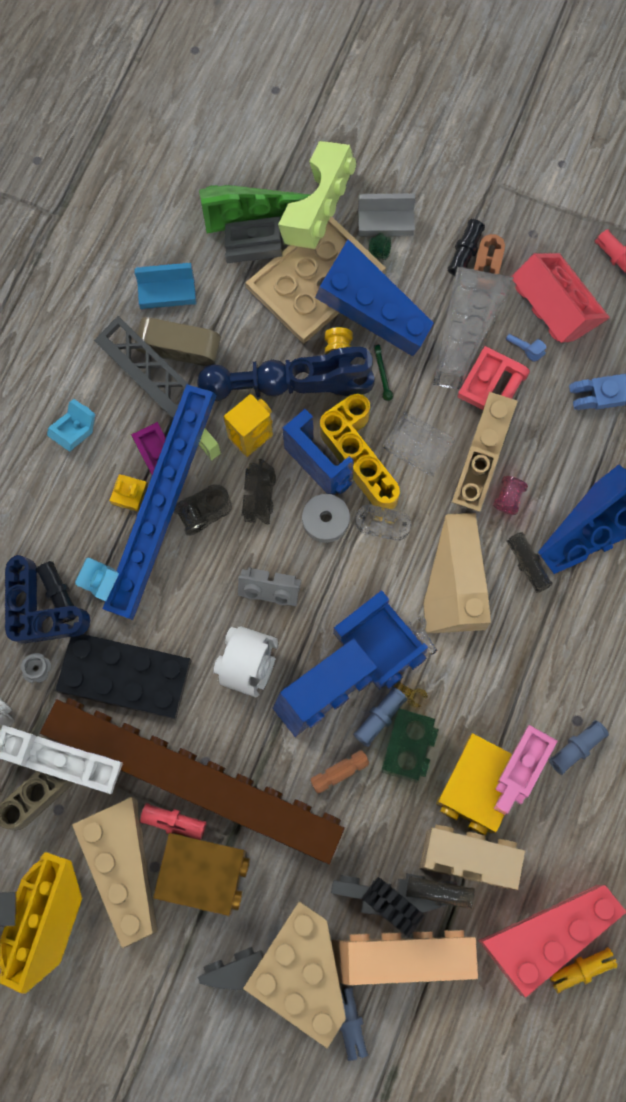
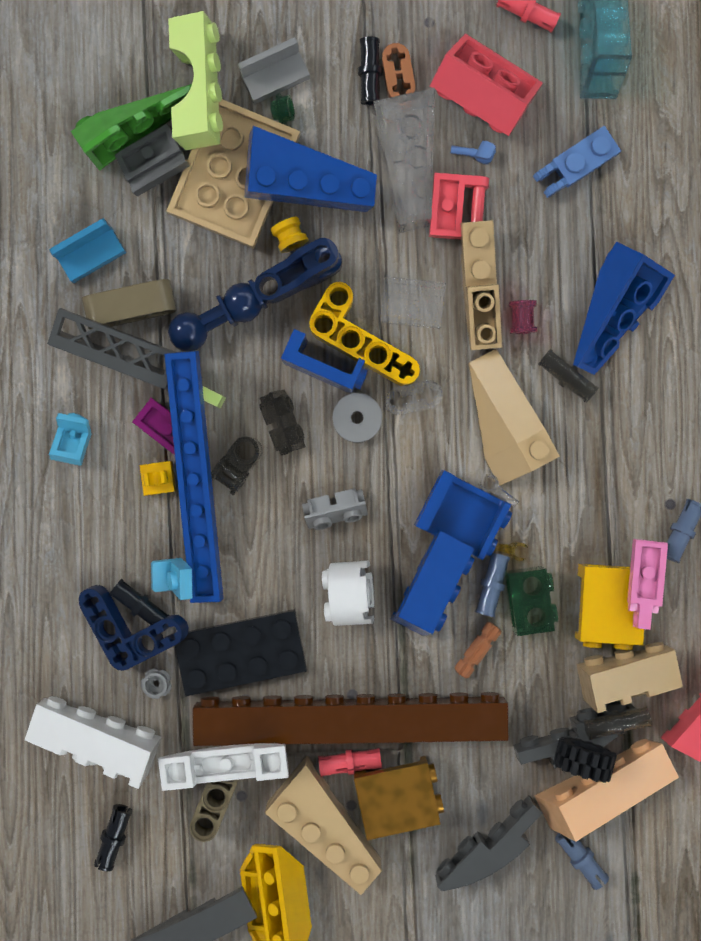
camera: 25 degrees left, 15 degrees up
yellow brick [223,394,273,457] -> none
tan plate [243,901,346,1049] -> none
dark green hinge [374,344,393,401] -> none

